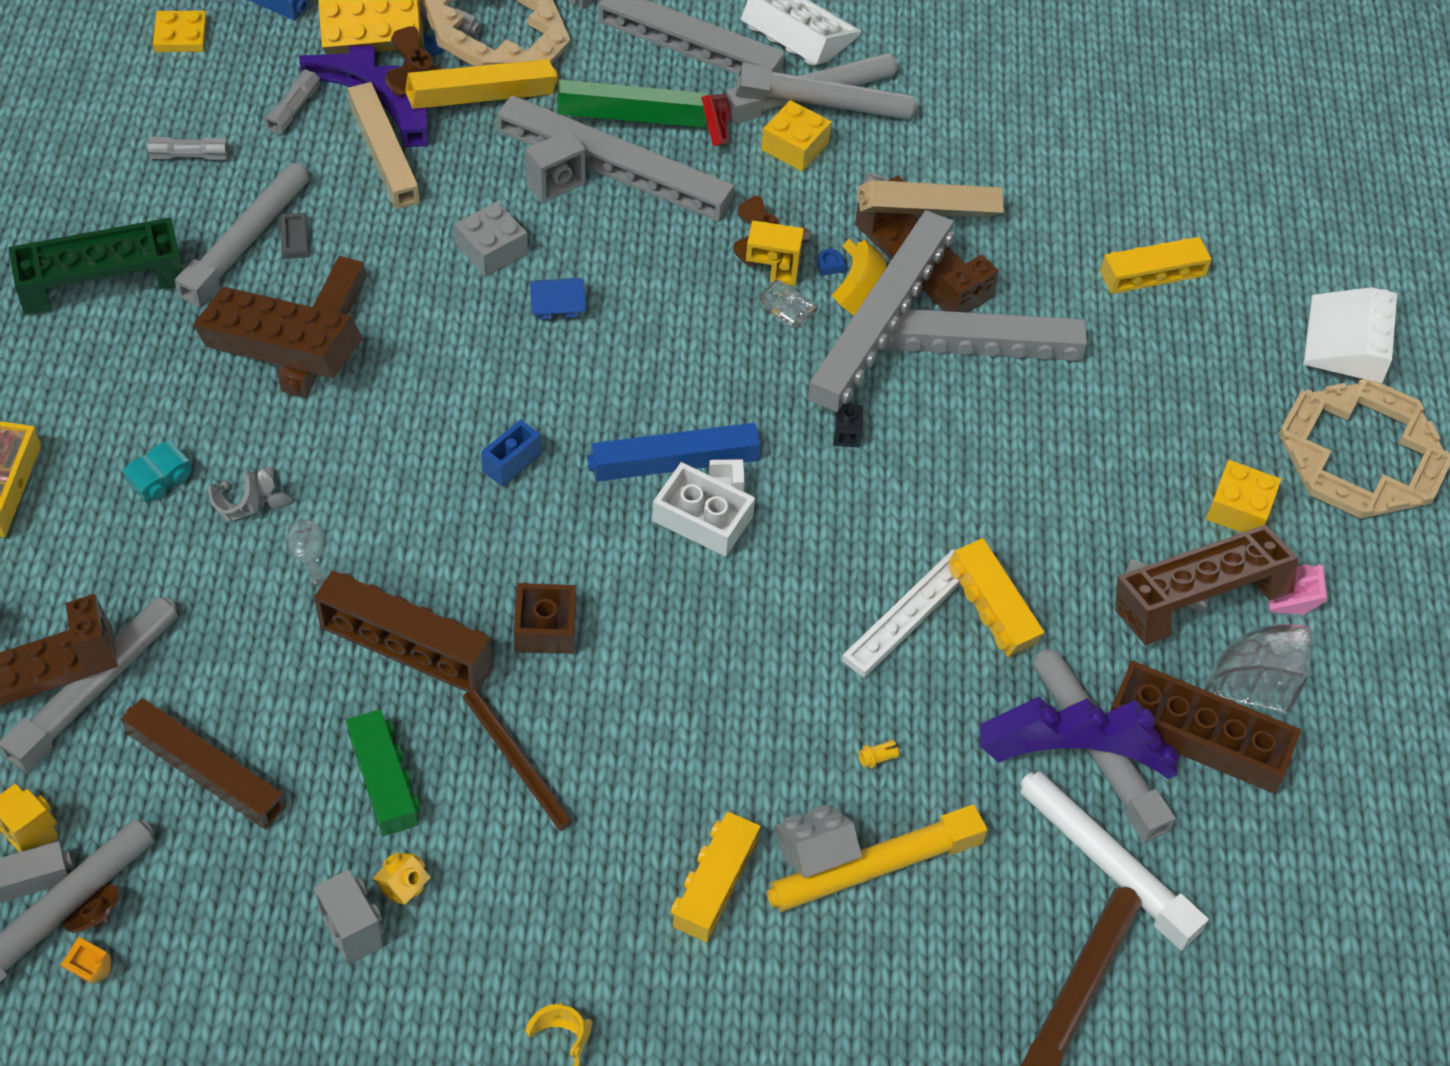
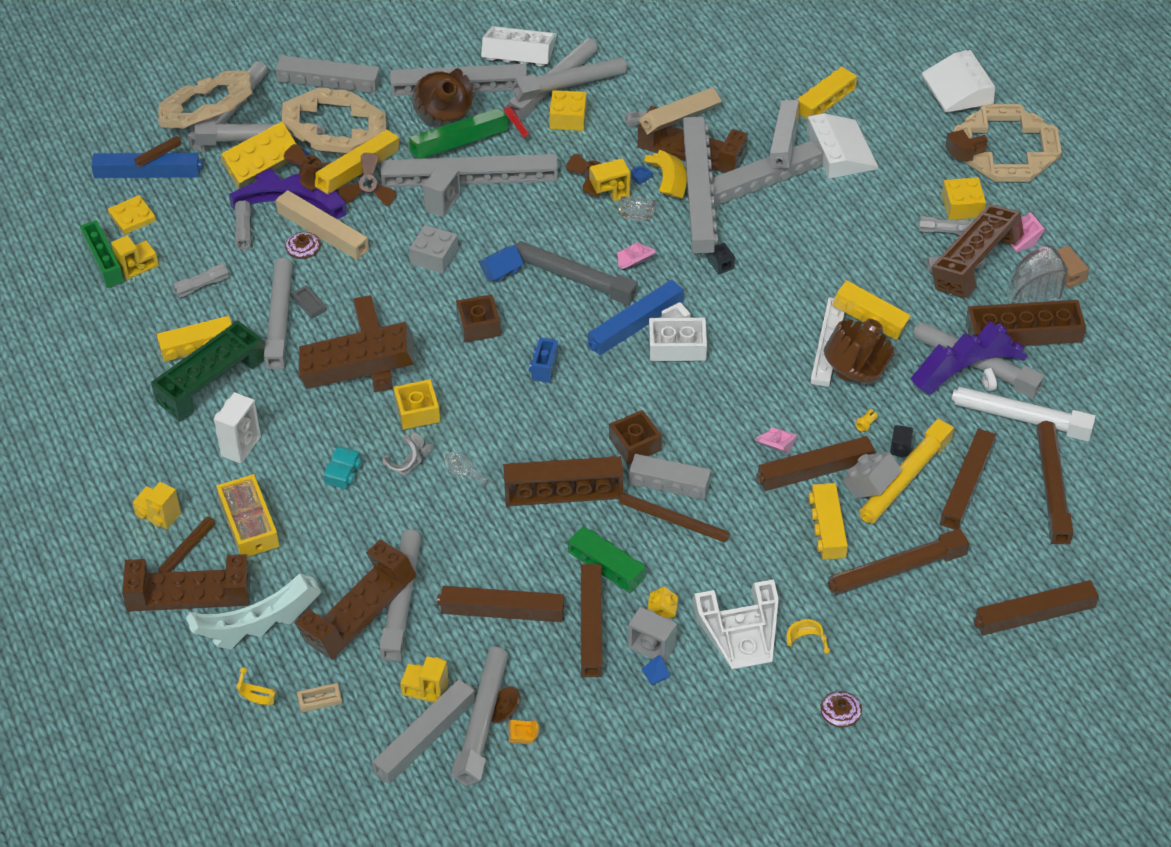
camera: 25 degrees left, 5 degrees down
none -> green brick [80,220,124,288]
none -> yellow brick [111,235,159,280]
none -> yellow brick [156,316,232,362]
none -> white brick [214,392,261,464]
none -> dish [285,232,321,259]
none -> reddish brown piece [339,153,396,205]
none -> yellow brick [393,379,440,430]
none -> reddish brown piece [412,68,474,128]
none -> reddish brown brick [456,294,501,342]
none -> dark grey brick [515,241,638,306]
none -> reddish brown brick [581,564,602,677]
none -> bright pink slope [617,242,655,269]
none -> light grey brick [629,454,711,500]
none -> blue slope [642,655,670,685]
none -> white wedge [692,579,778,670]
none -> bright pink slope [755,427,797,455]
none -> reddish brown brick [756,436,875,491]
none -> light grey brick [770,100,800,168]
none -> white slope [806,113,878,179]
none -> reddish brown piece [823,318,894,384]
none -> reddish brown brick [828,528,969,595]
none -> black brick [890,425,914,457]
none -> light grey axle [919,216,973,235]
none -> reddish brown brick [940,428,996,530]
none -> reddish brown brick [945,130,988,161]
none -> white tile [982,368,997,391]
none -> medium nougat brick [1048,246,1089,289]

